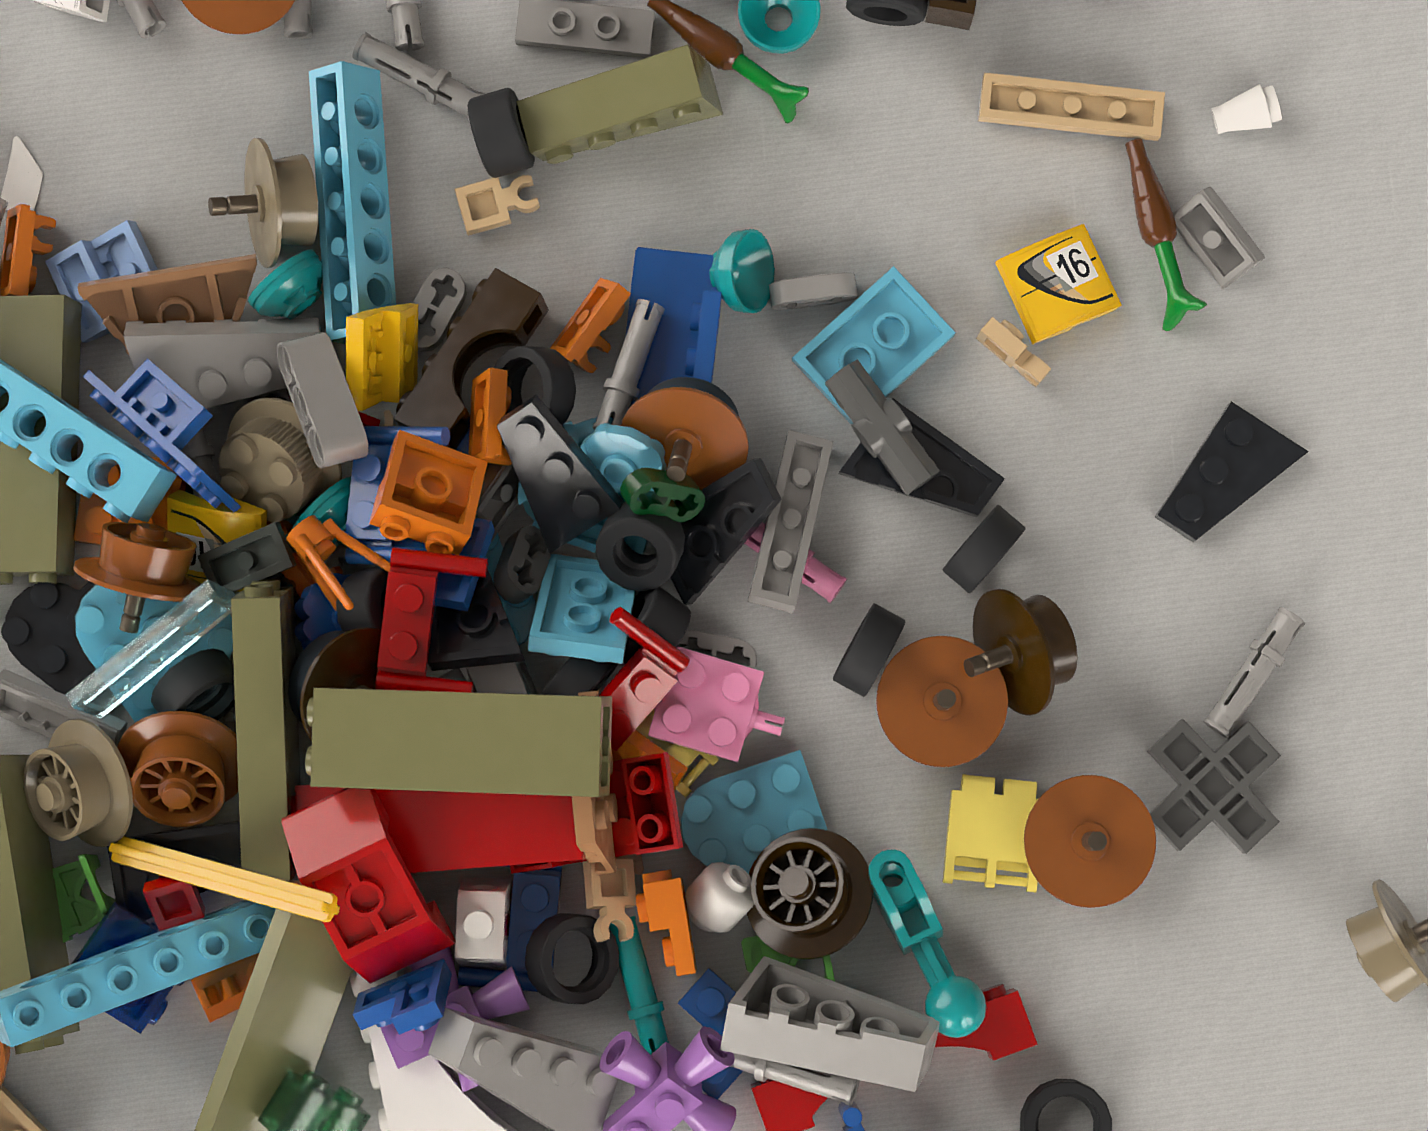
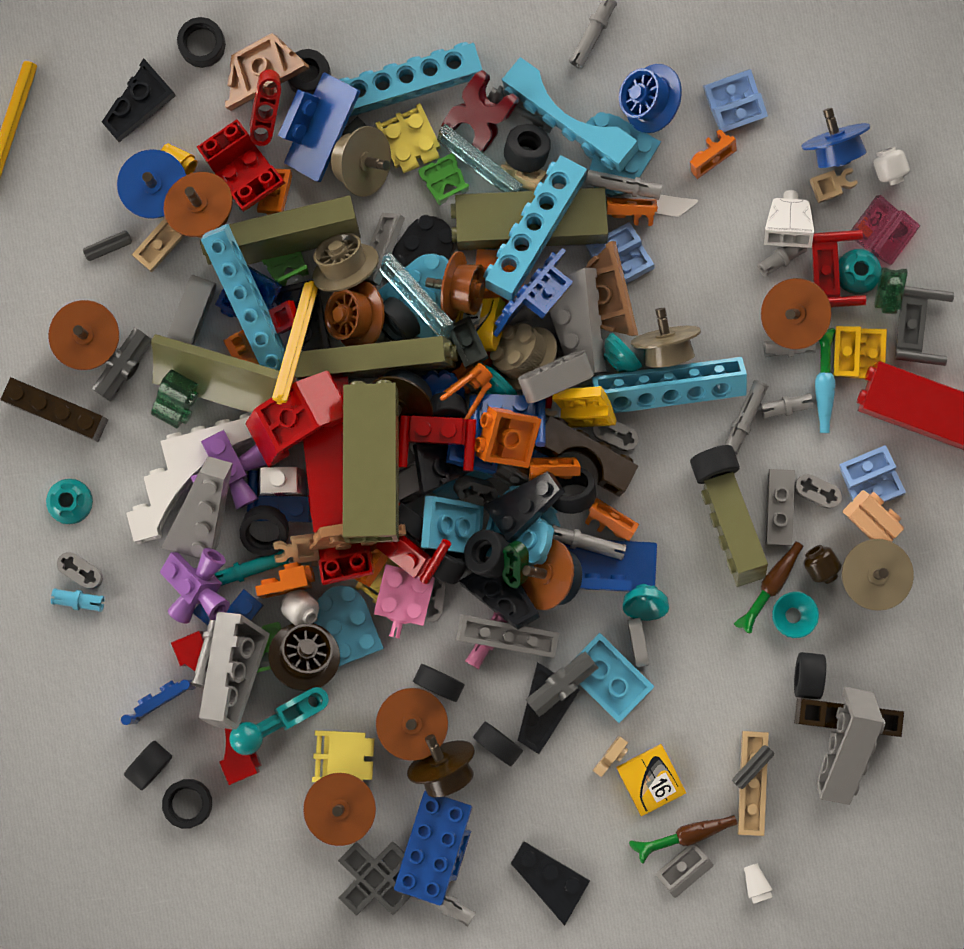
camera: 90 degrees right, 0 degrees up
blue plate [352,958,452,1035] -> none
tan plate [455,175,540,236] -> none
none -> light grey beam [167,275,216,345]
none -> blue bracket [394,791,472,906]
none -> dark grey axle [732,745,775,789]

